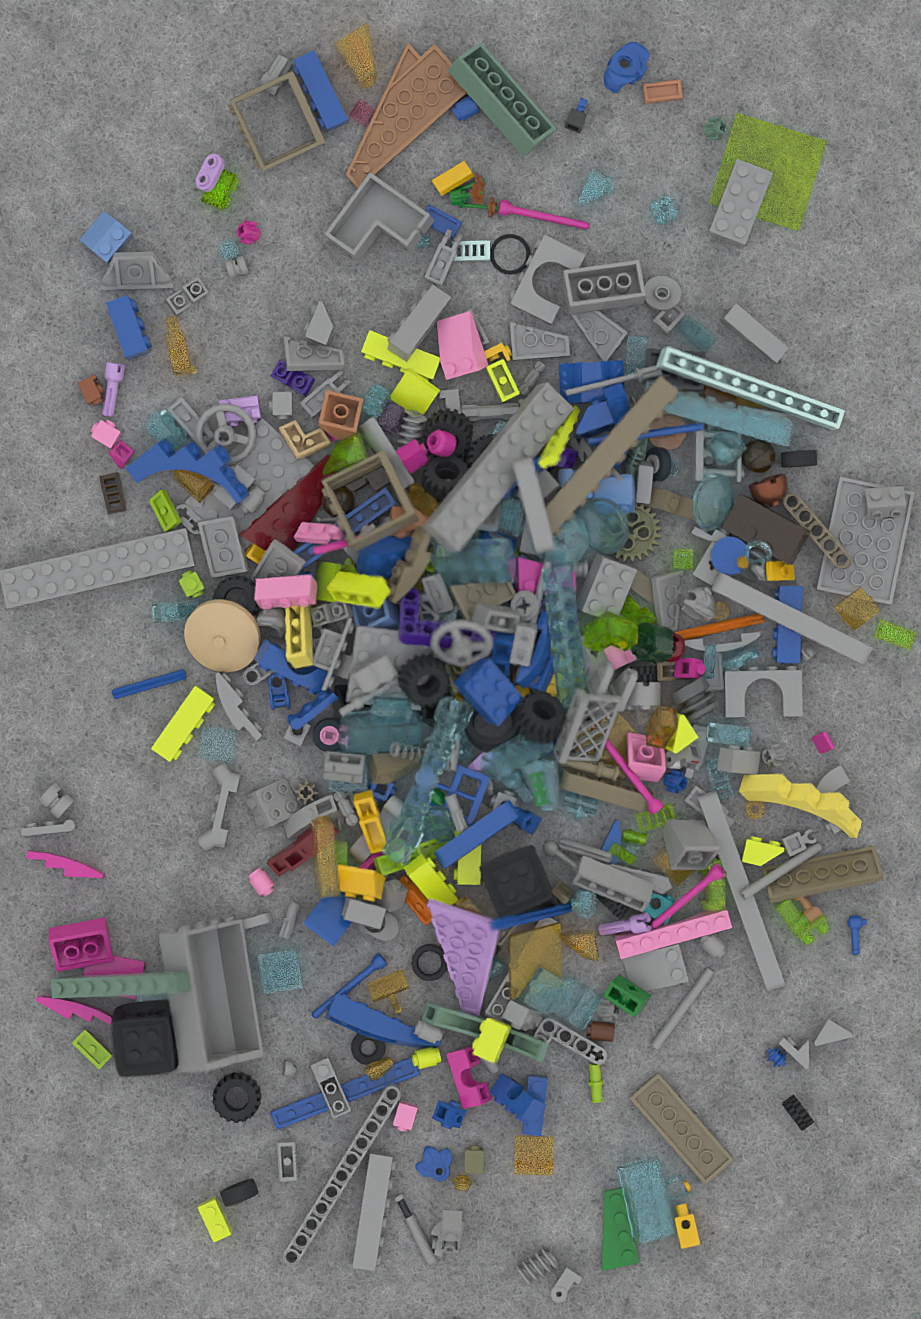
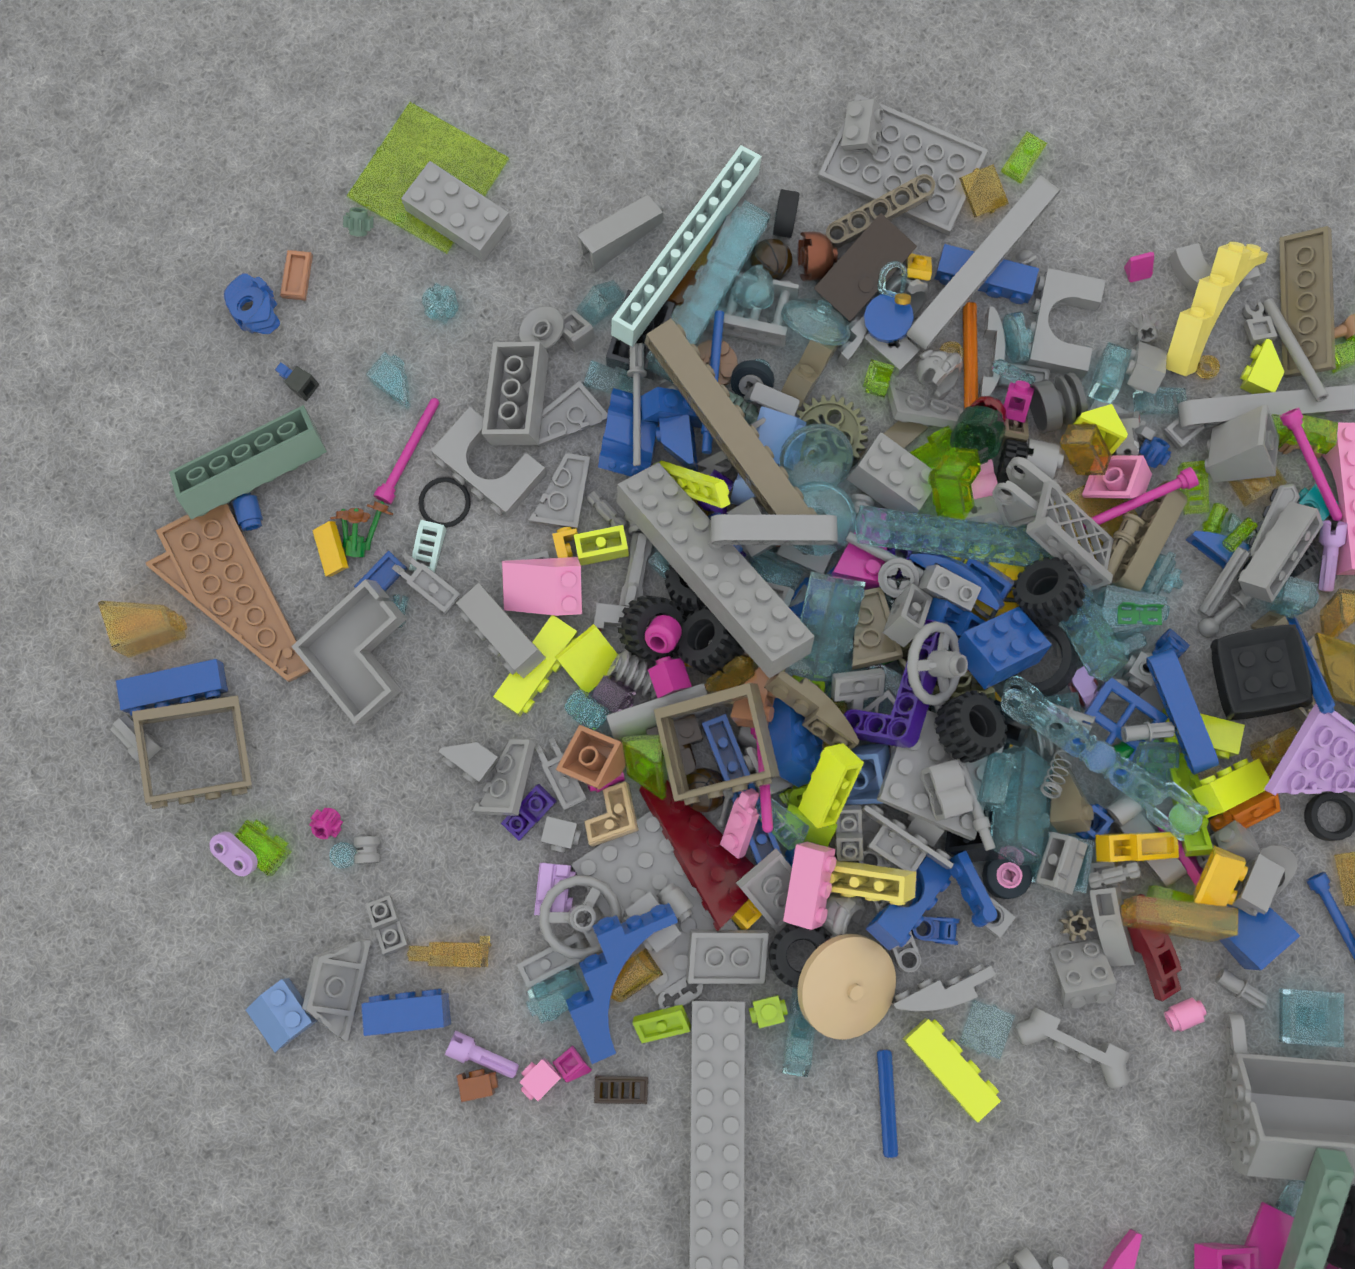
camera: 70 degrees left, 10 degrees down
clear pink slope [349,99,376,127] -> none
none -> clear light blue slope [755,798,809,851]

